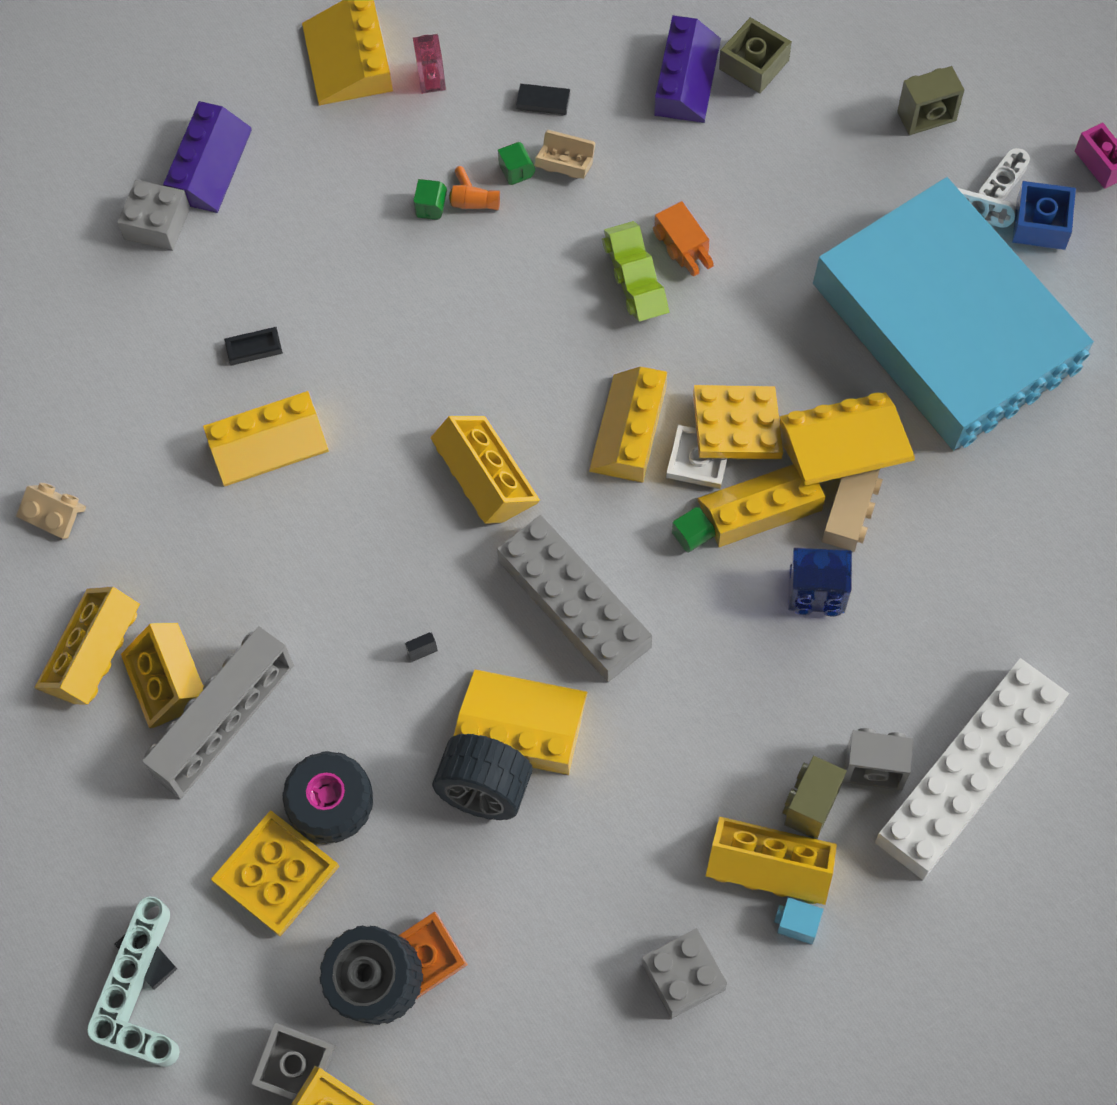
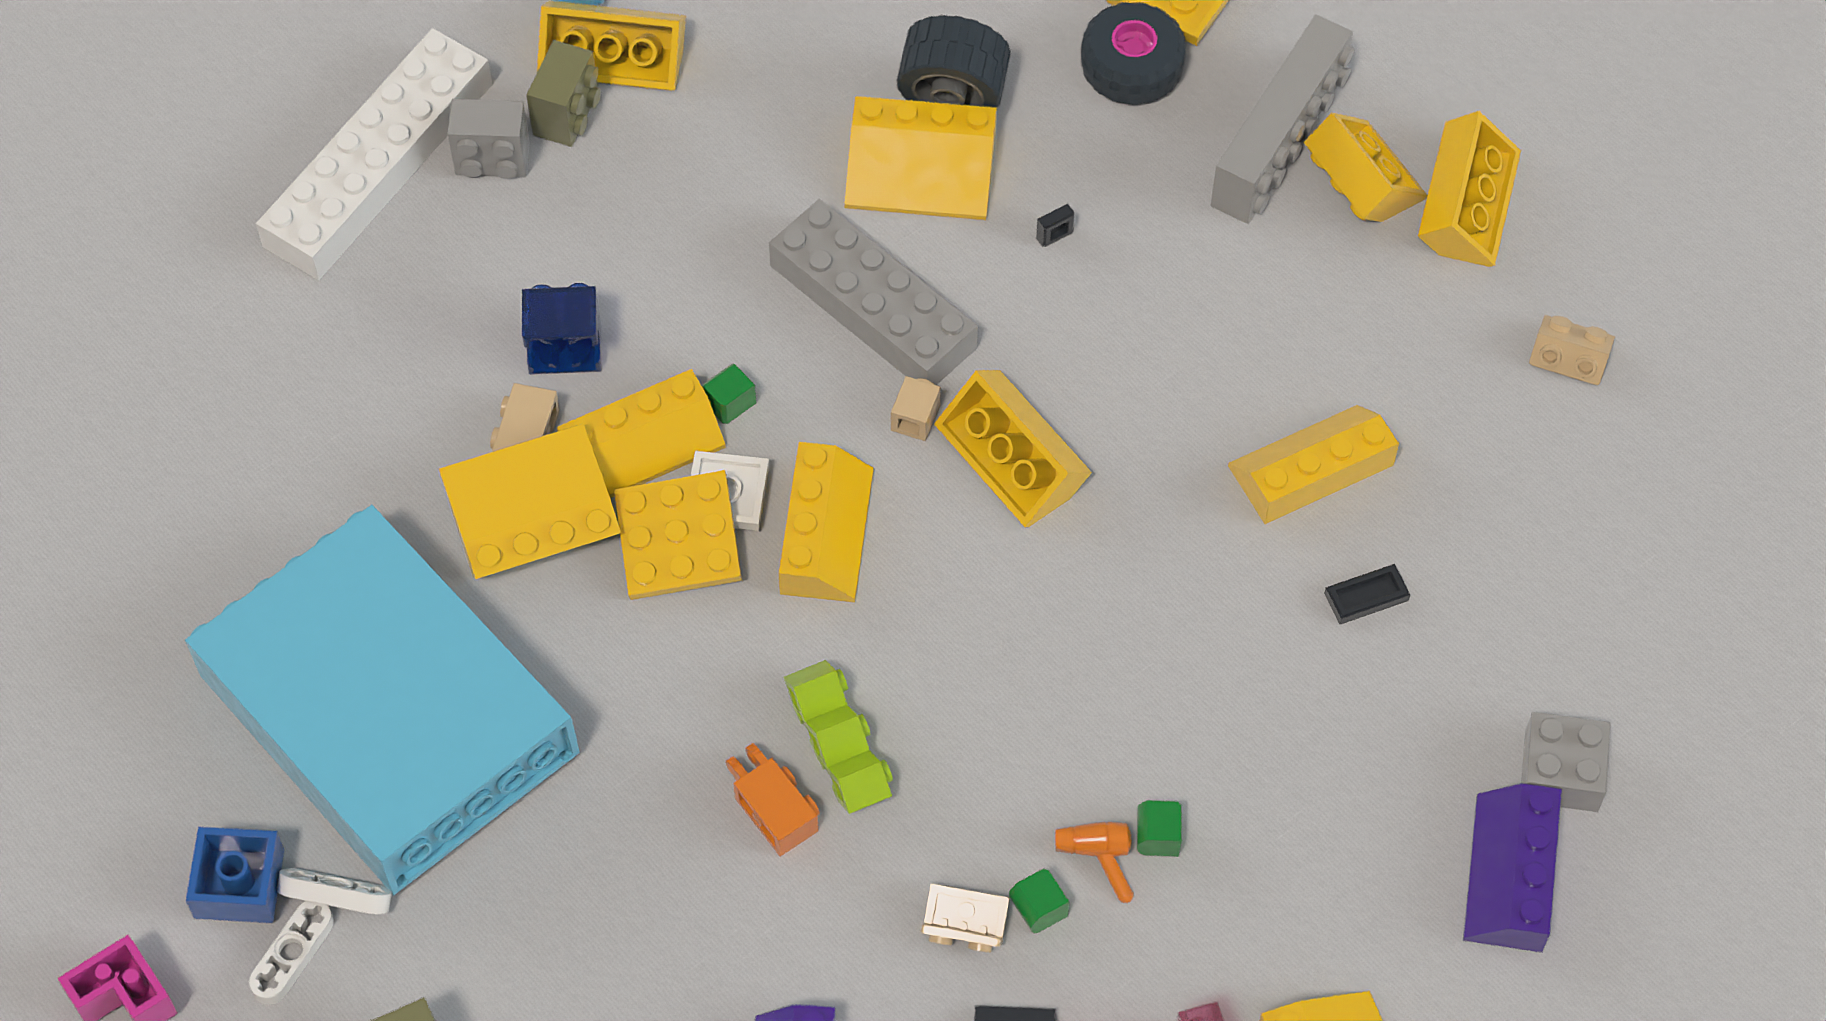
camera: 170 degrees right, 5 degrees down
none -> tan brick [891,376,941,441]

